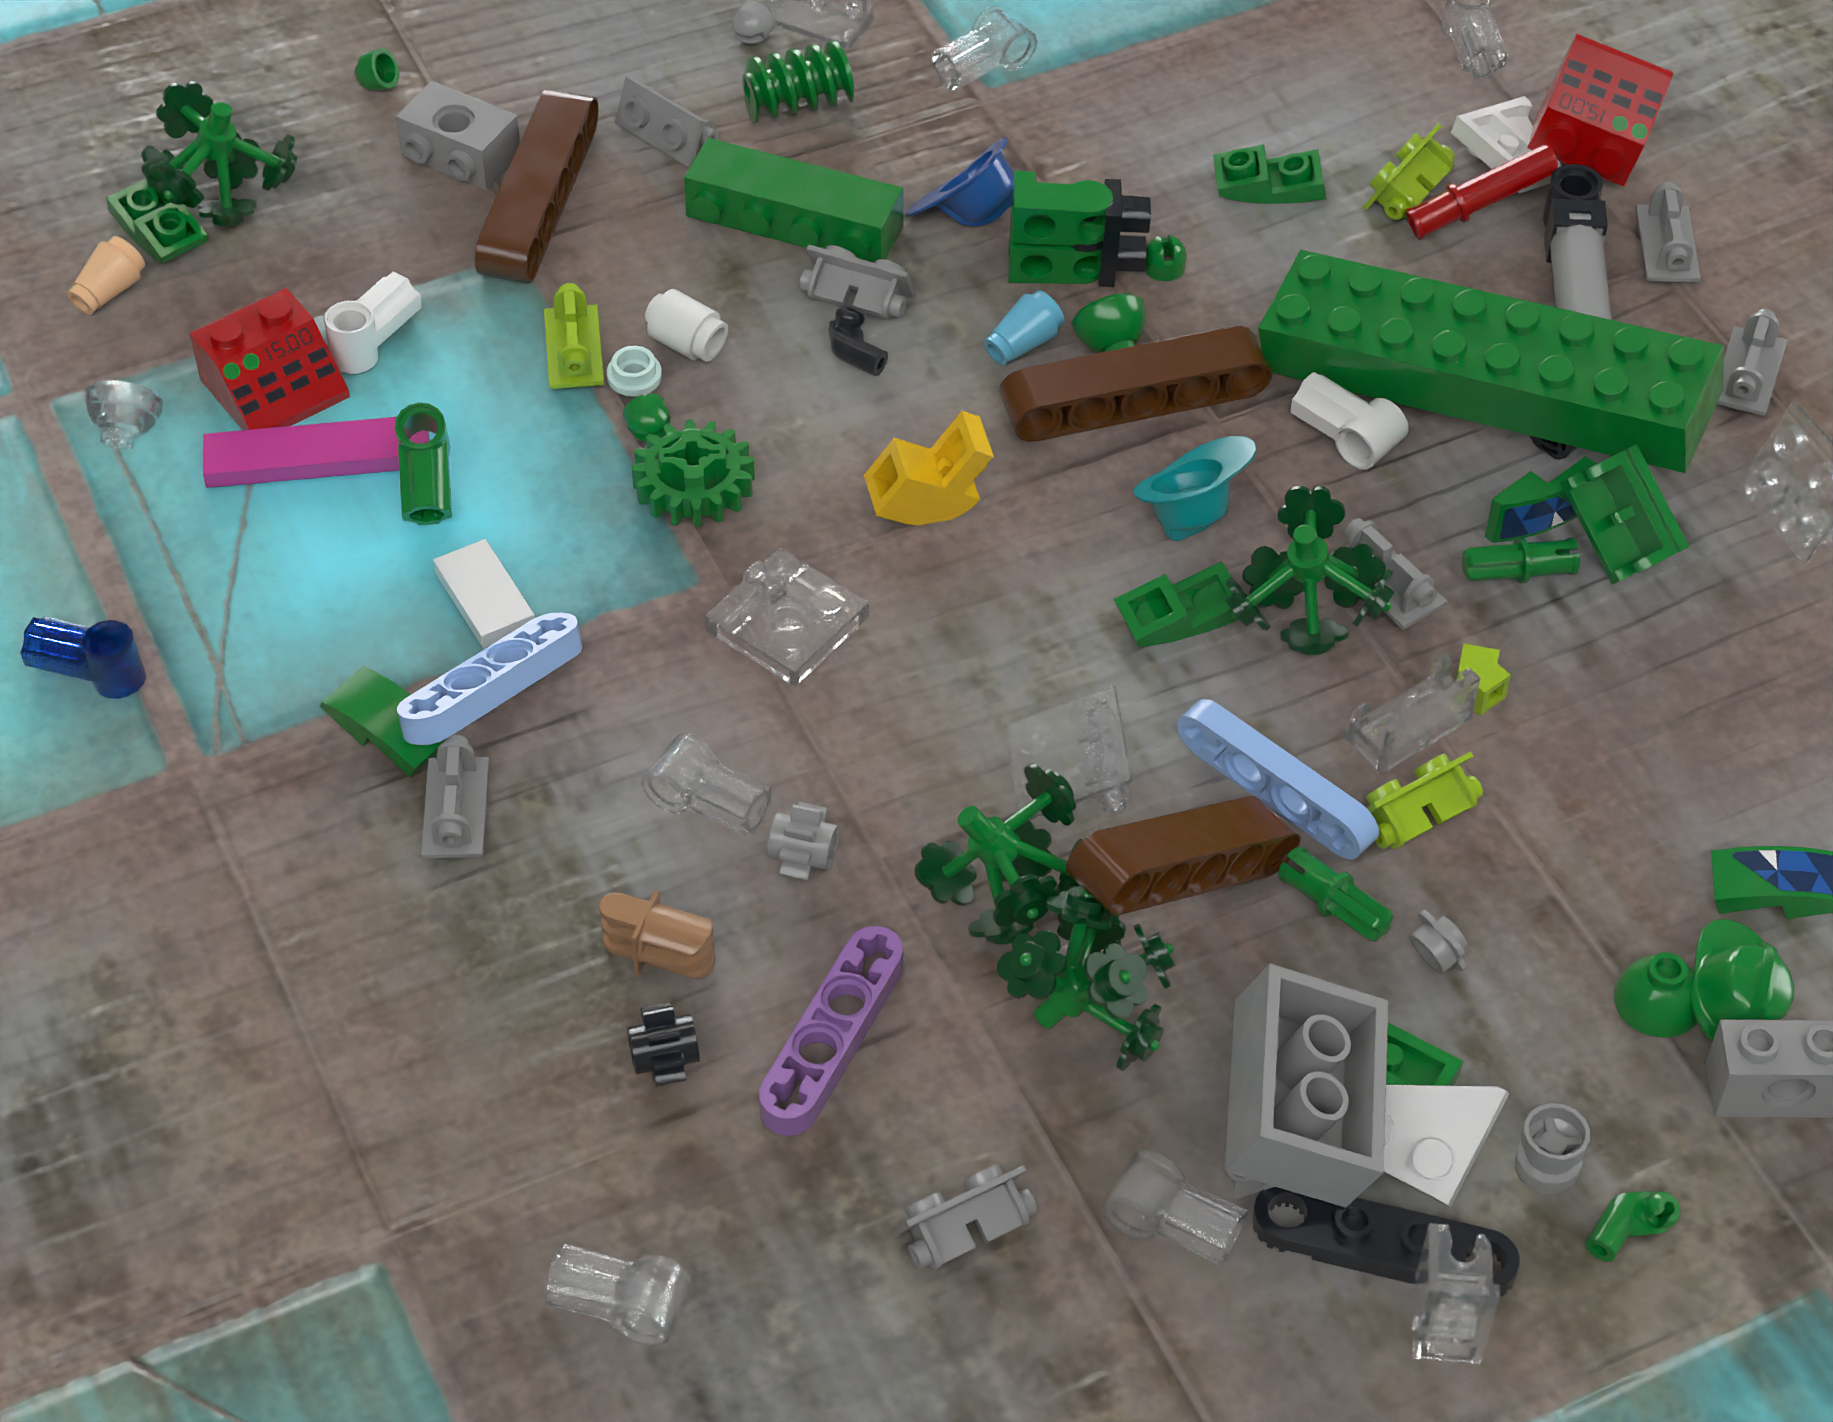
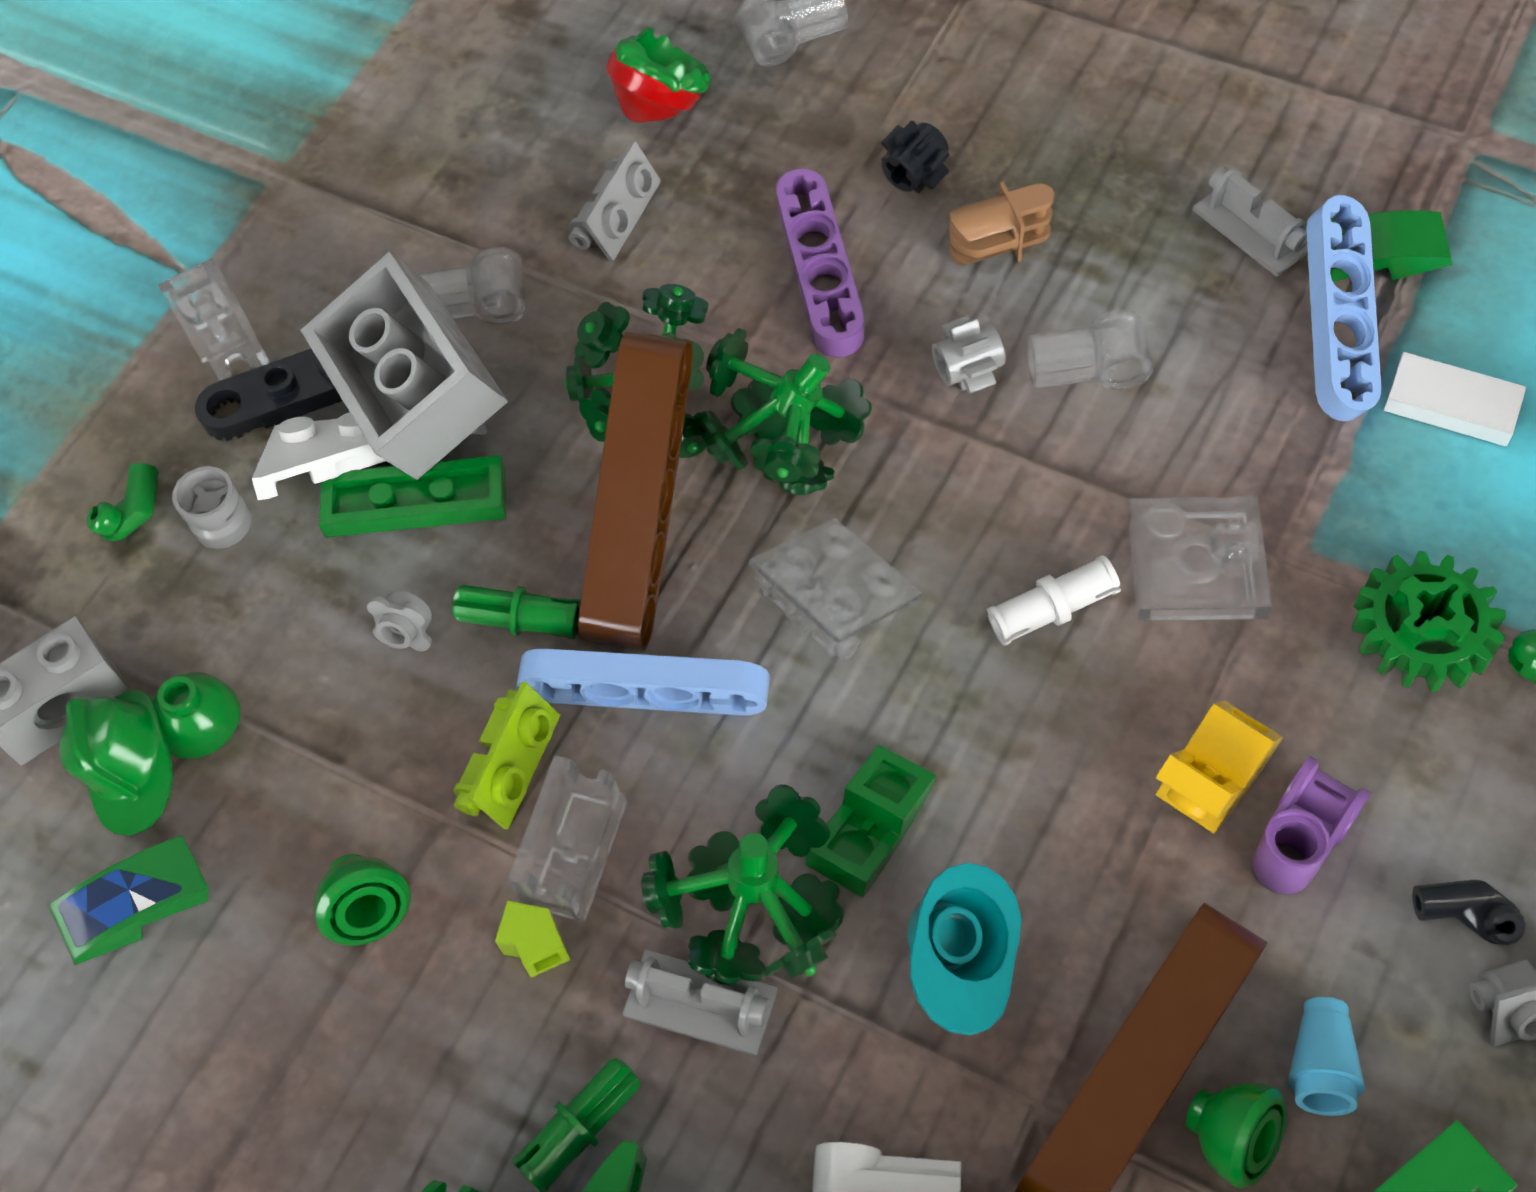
camera: 150 degrees right, 10 degrees up
none -> green brick [314,854,411,946]
none -> hair [606,27,711,123]
none -> white pin [987,555,1121,646]
none -> medium lavender piece [1252,756,1372,894]

